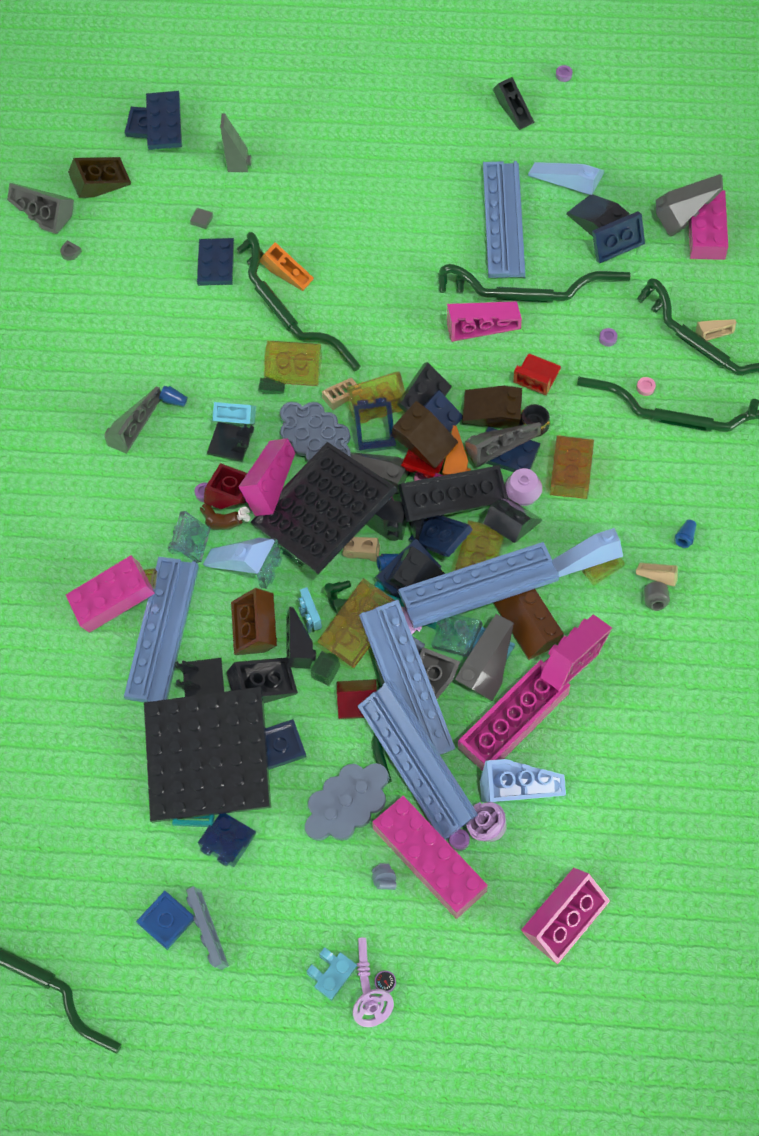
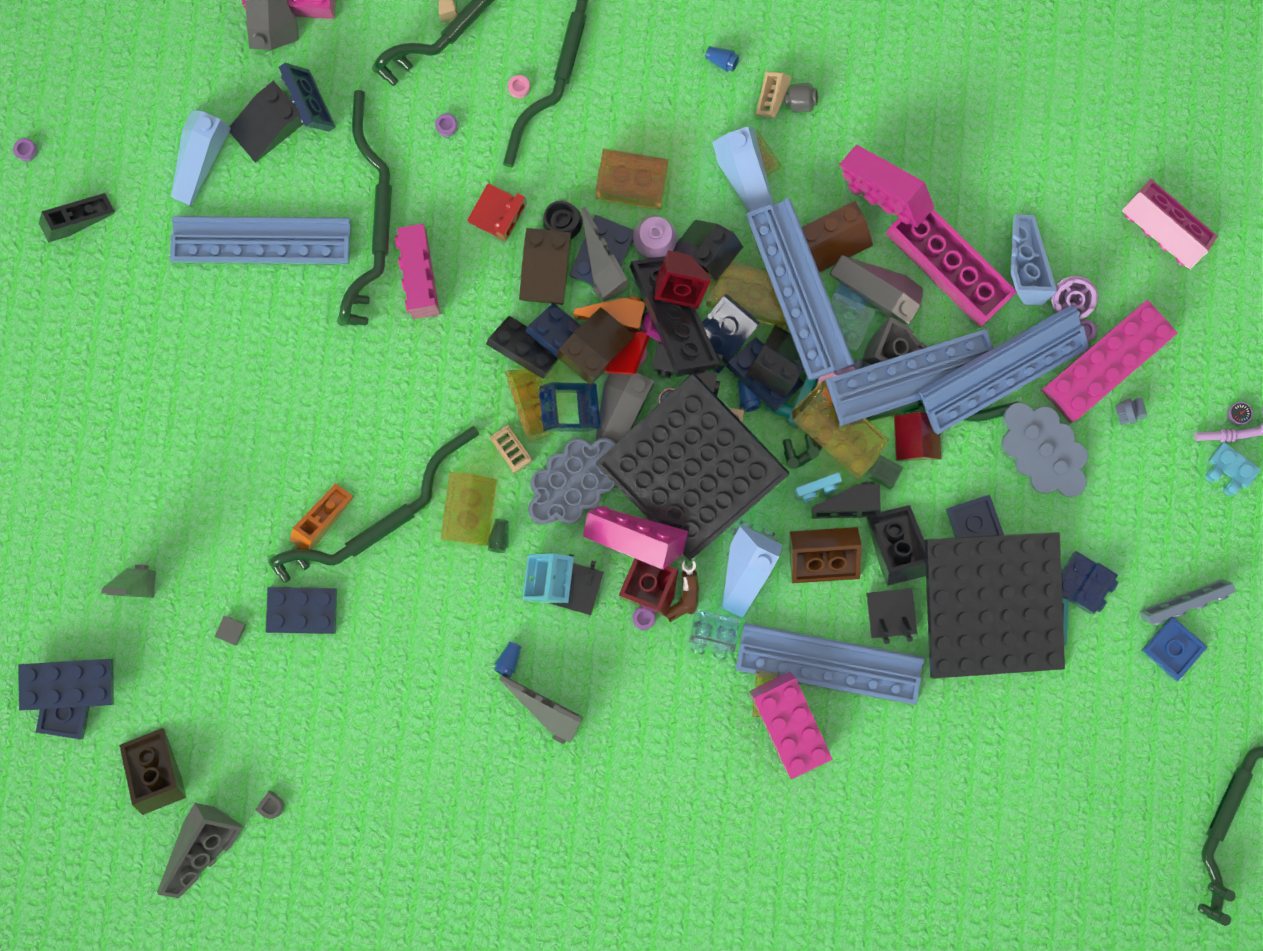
camera: 90 degrees left, 20 degrees up
none -> dark red slope [654,250,711,309]

